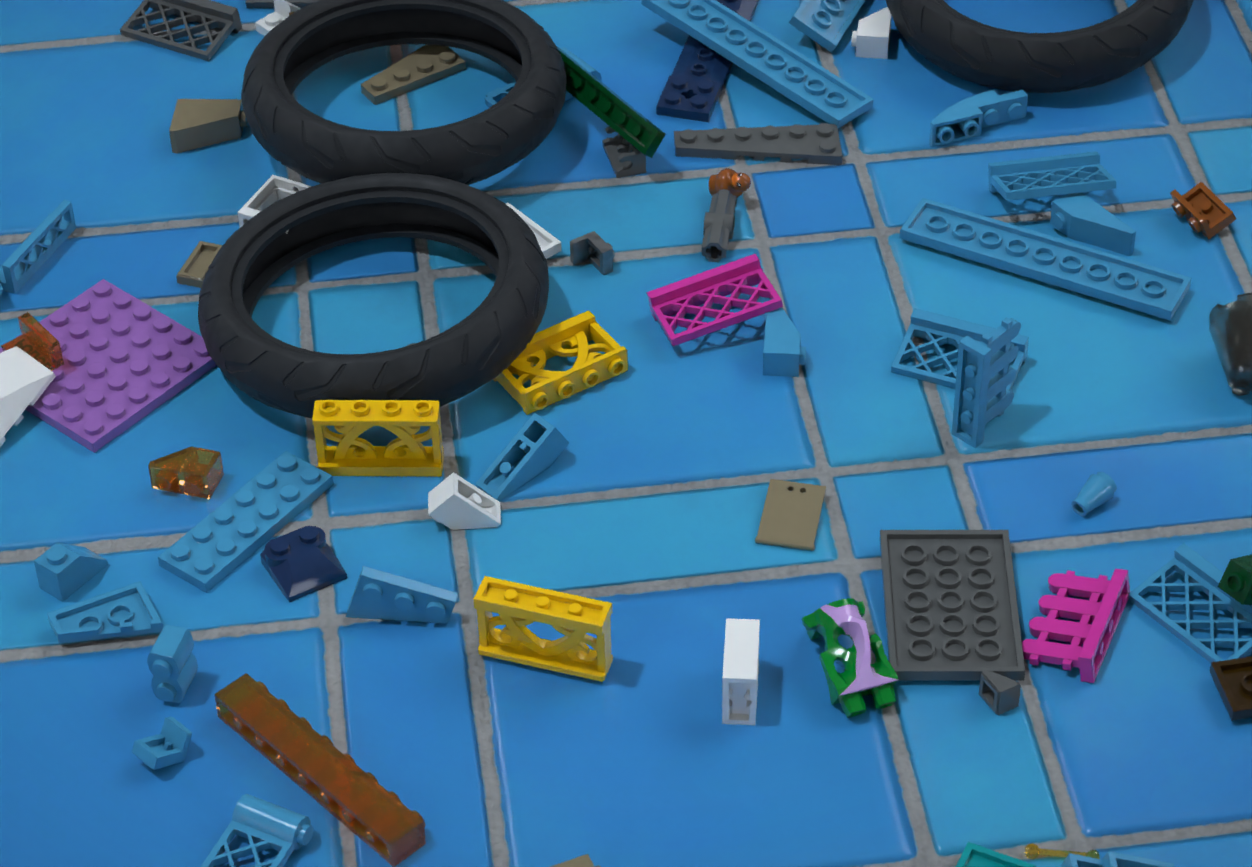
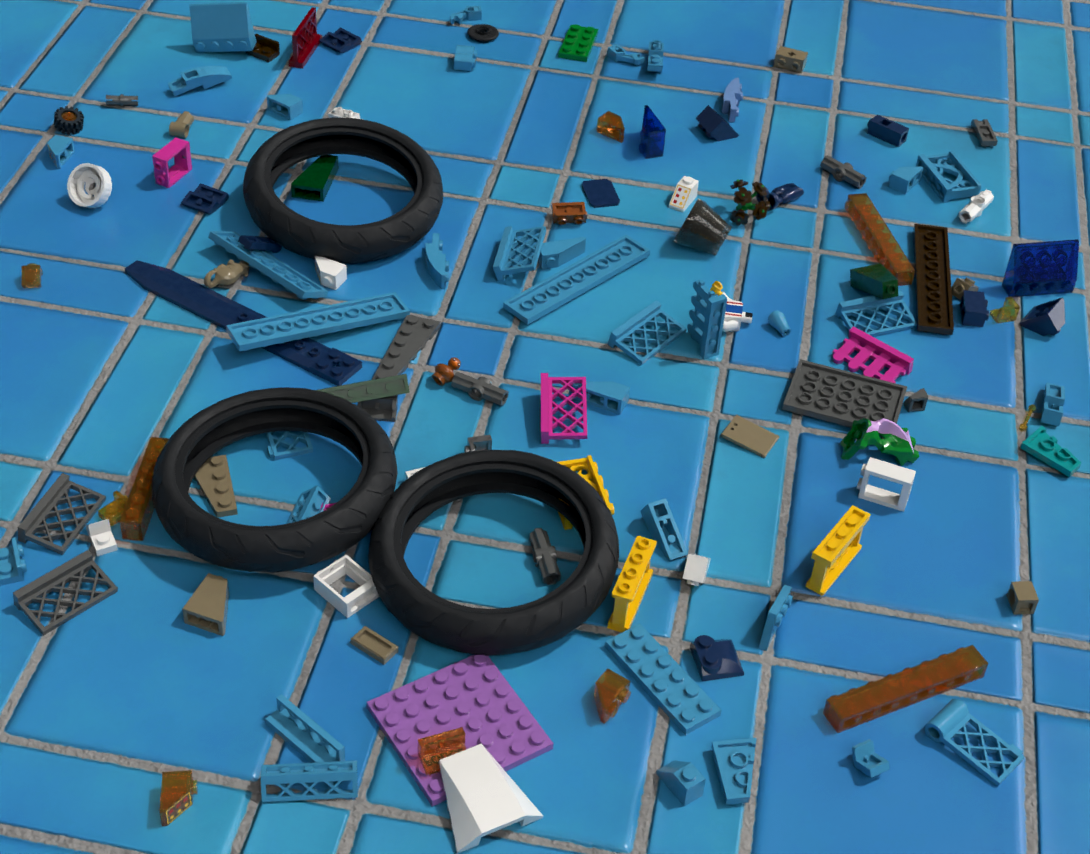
camera: 75 degrees left, 0 degrees up
dark azure brick [147,624,198,703] -> none
none -> torso [710,281,753,332]

